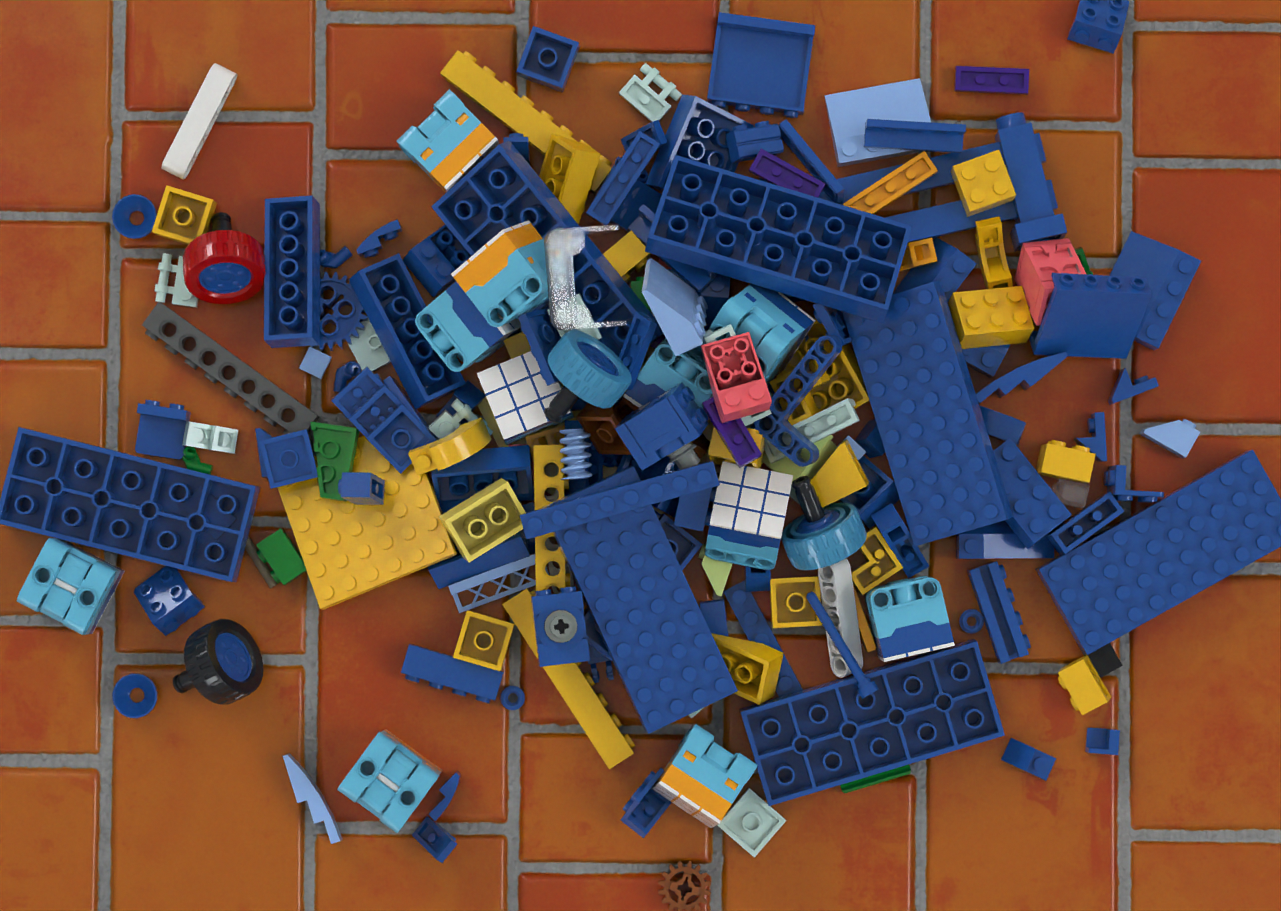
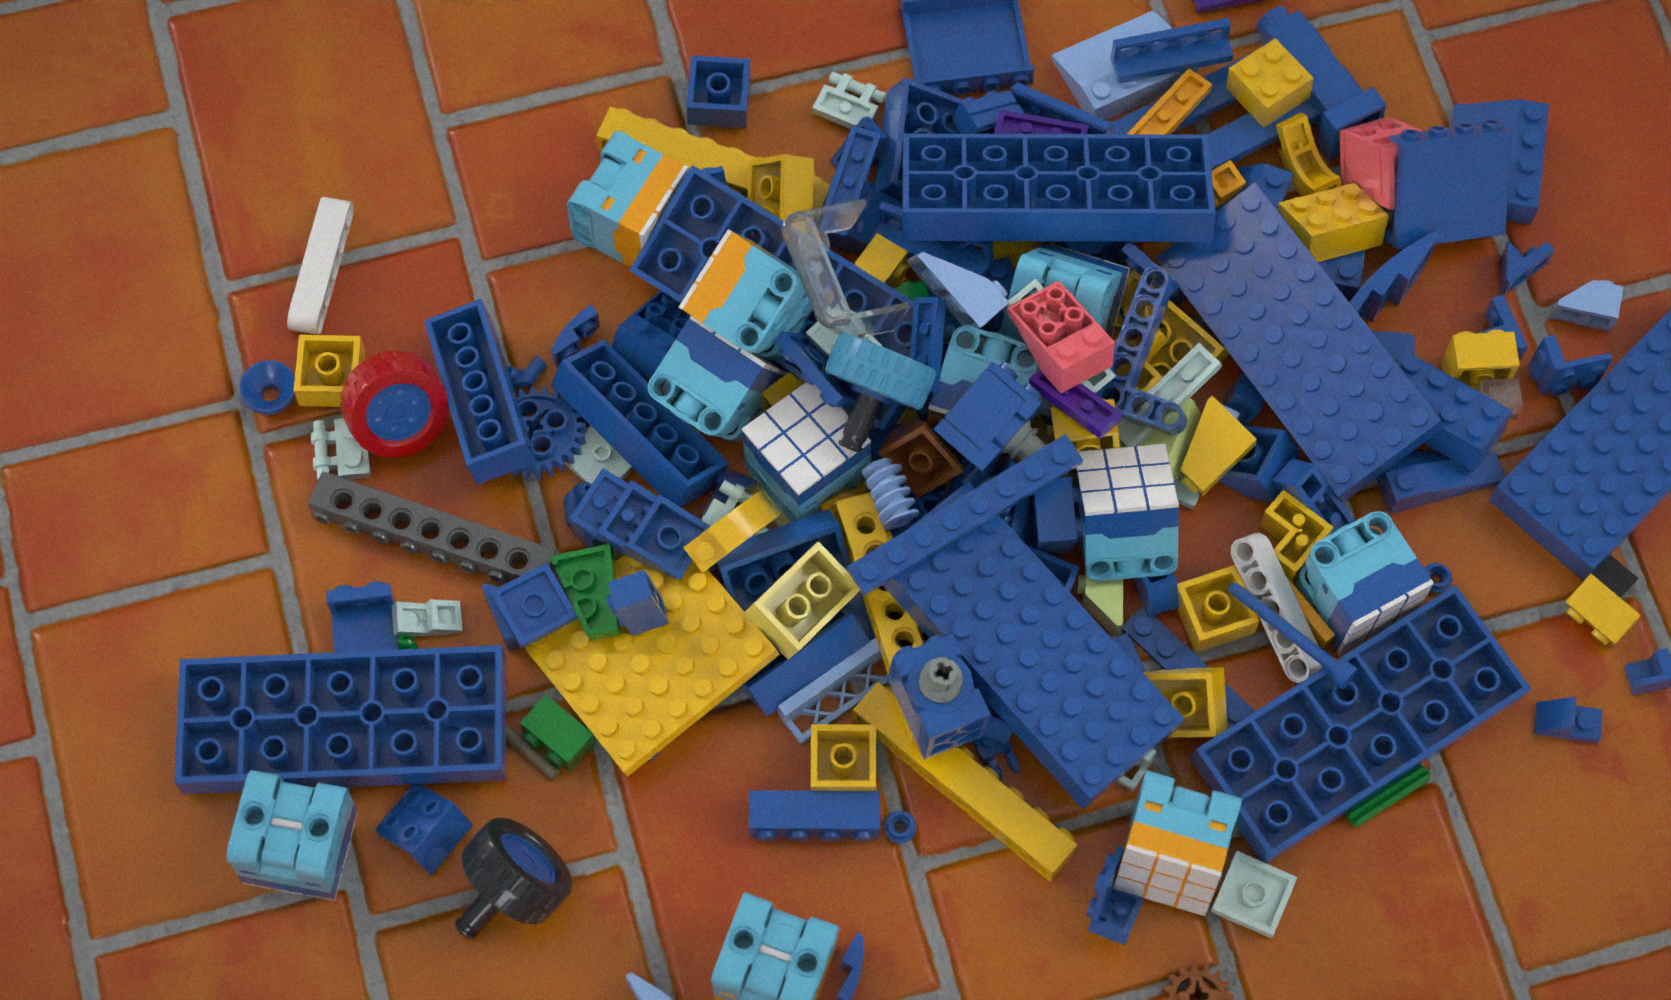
camera: 15 degrees left, 20 degrees down
blue piece [112,673,158,718] -> none
light blue tile [299,346,332,379] -> none
dark azure wheel [781,476,867,570] -> none
blue brick [967,561,1031,664] -> none
blue brick [1046,492,1124,556] -> none

